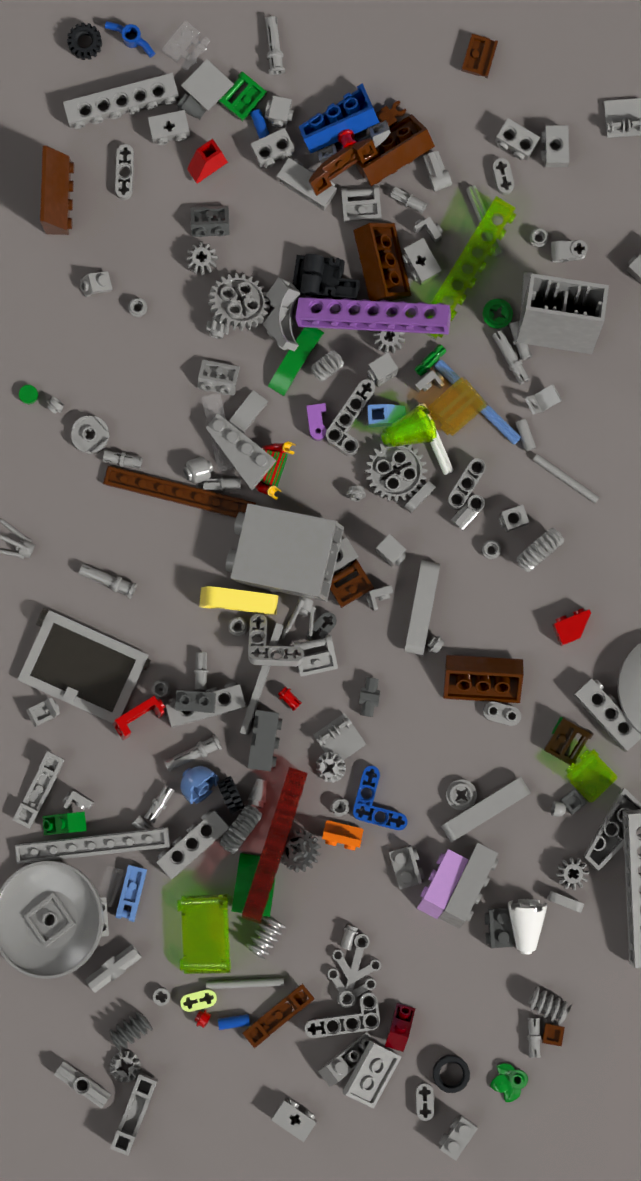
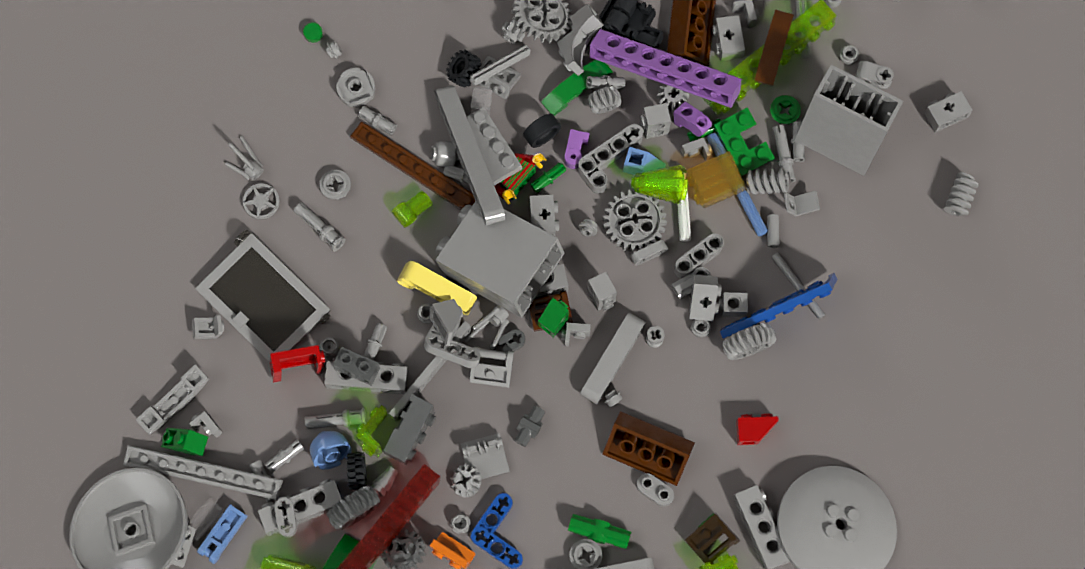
camera: 20 degrees right, 10 degrees down
light grey slope [229,390,268,434] -> none
red pin [277,686,302,711] -> none
none -> light grey wheel [243,183,280,219]
none -> light grey beam [275,497,297,537]
none -> light grey gear [320,170,351,200]
none -> clear neon green bracket [356,405,388,458]
none -> clear neon green piece [392,190,433,228]
none -> light grey slope [430,299,463,346]
none -> light grey beam [435,85,505,225]
none -> black tyre [446,50,482,88]
none -> light grey axle [469,45,531,85]
none -> black tyre [523,113,561,148]
none -> green axle [530,163,566,194]
none -> light grey brick [530,195,559,236]
none -> green slope [538,298,569,338]
none -> green piece [568,514,631,549]
none -> light grey pin [586,75,625,90]
none -> light grey bush [646,326,665,348]
none -> medium lavender leg [674,102,712,137]
none -> light grey brick [689,275,722,321]
none -> green plate [713,107,775,177]
none -> blue wing [719,273,838,338]
none -> light grey piece [746,168,789,195]
none -> reddish brown slope [754,10,794,86]

